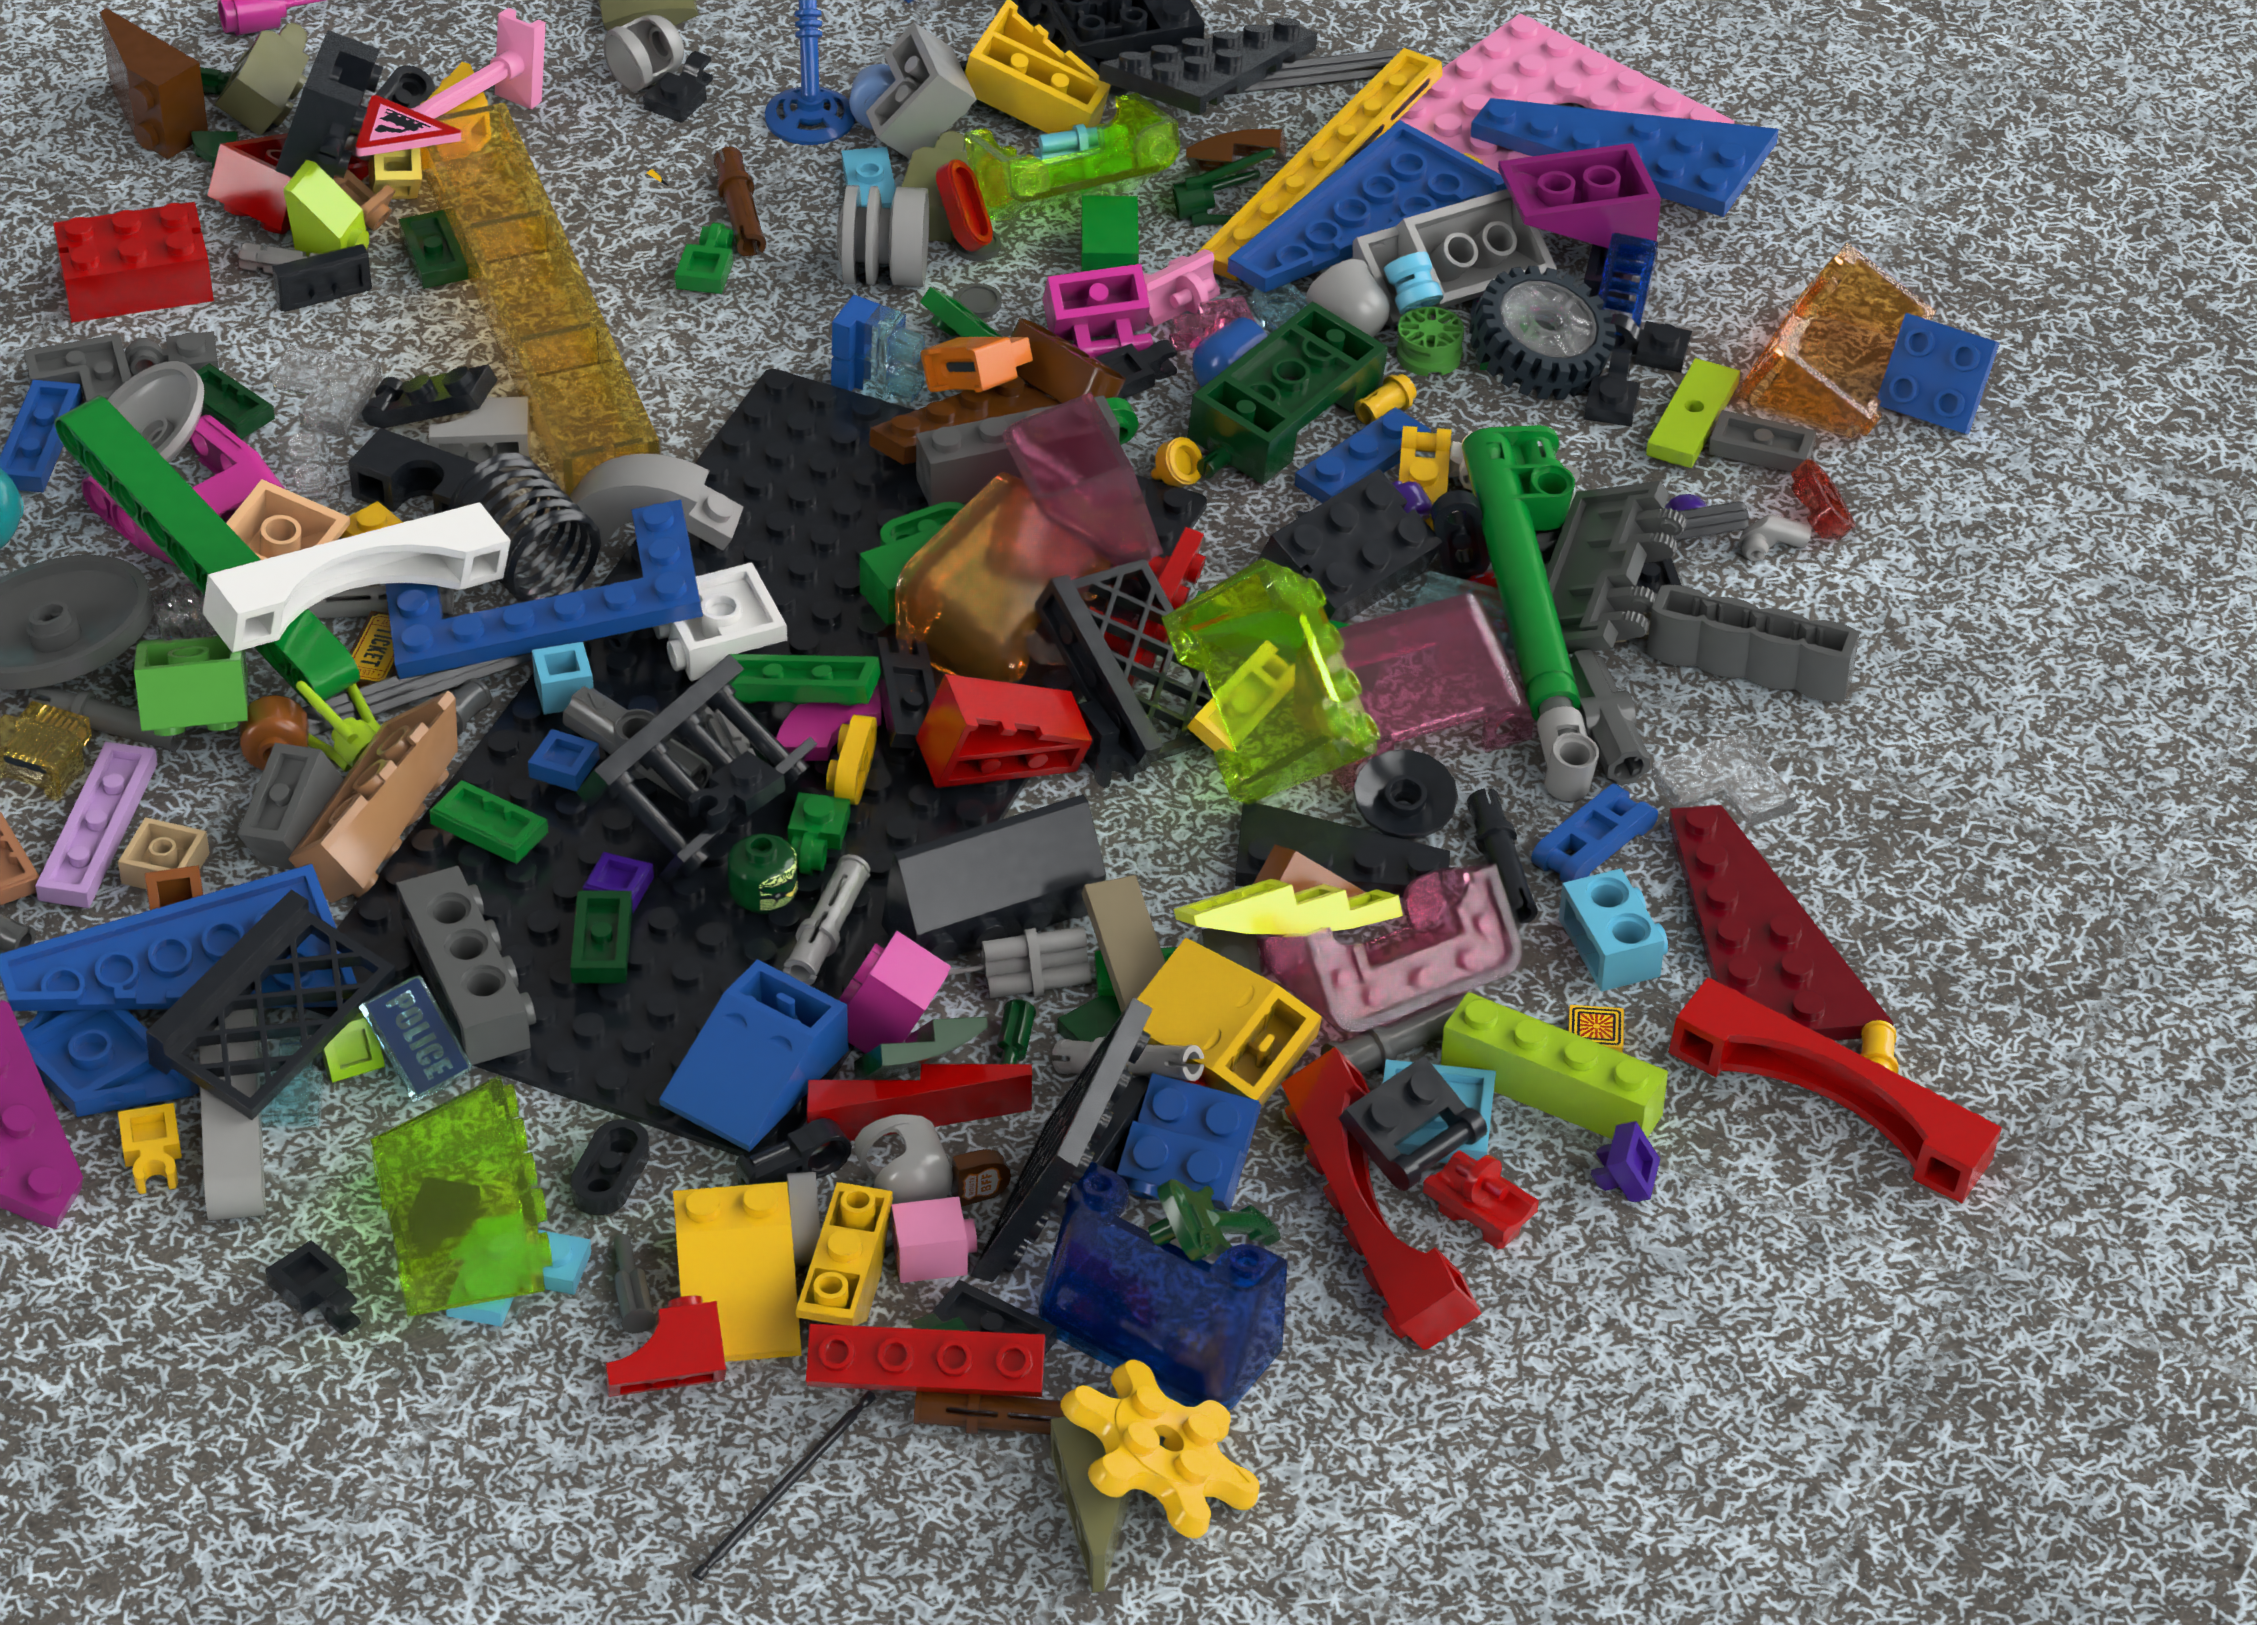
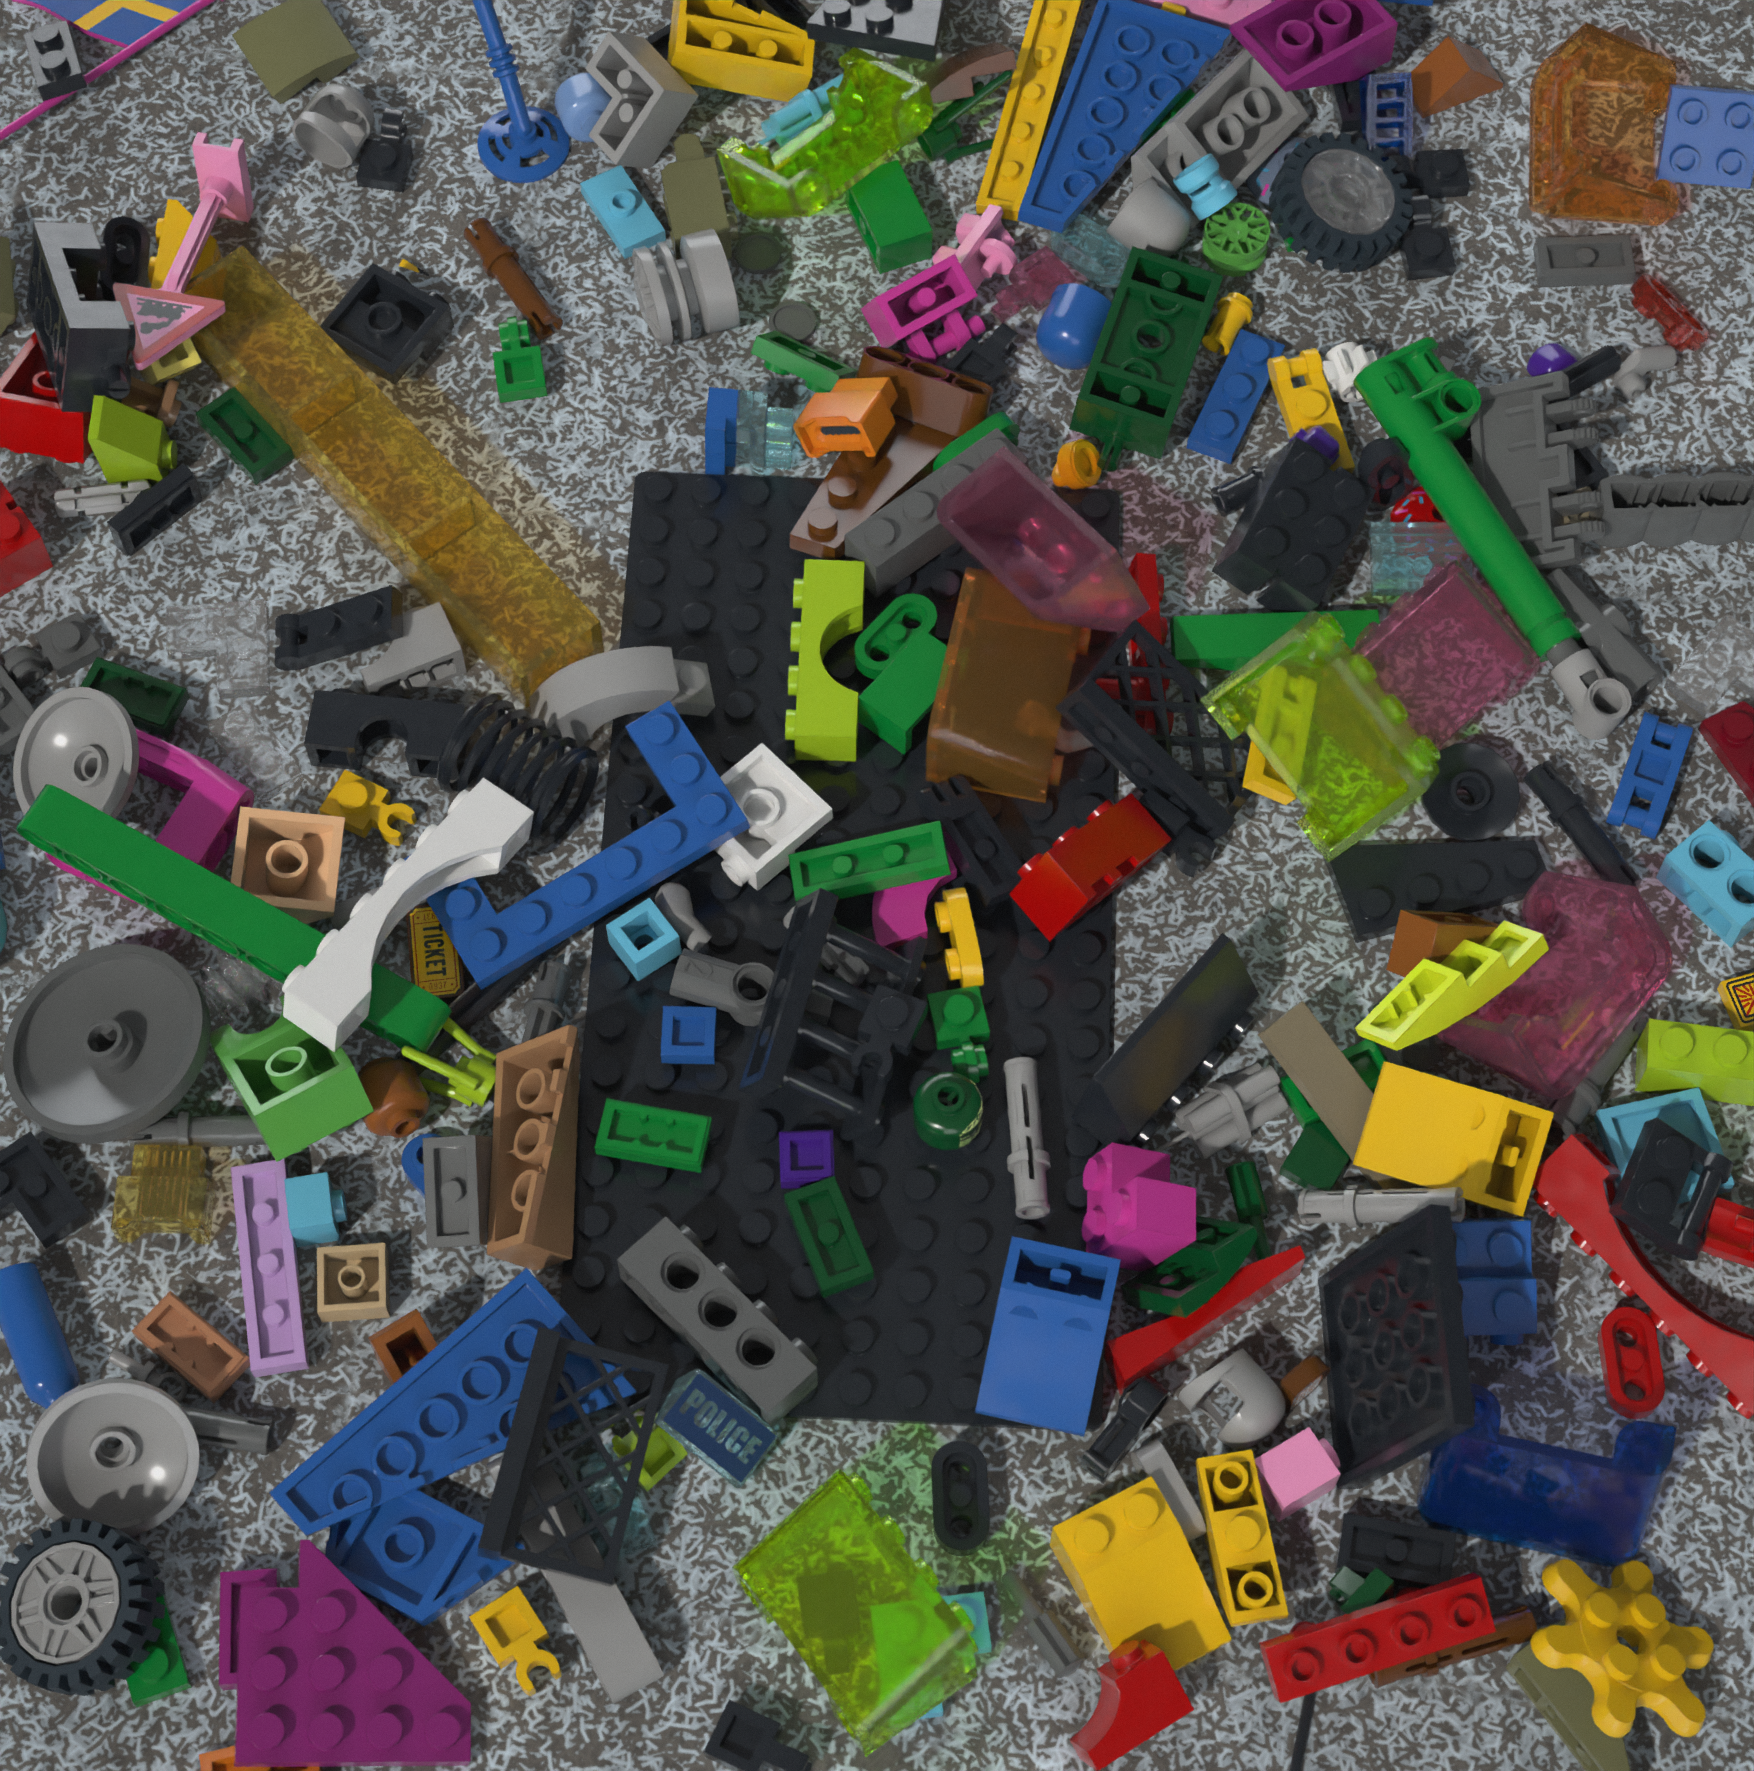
camera: 20 degrees left, 20 degrees up
red tile [936,159,993,252] -> none
dark green piece [1148,1179,1281,1262] -> none
lime tile [1646,358,1741,468] -> none
none -> medium azure plate [284,1172,348,1247]
none -> black plate [316,263,454,385]
none -> light grey arm [655,882,713,952]
none -> lime arch [785,559,865,762]
none -> dark orange slope [1400,36,1503,118]
none -> red plate [1597,1307,1665,1419]

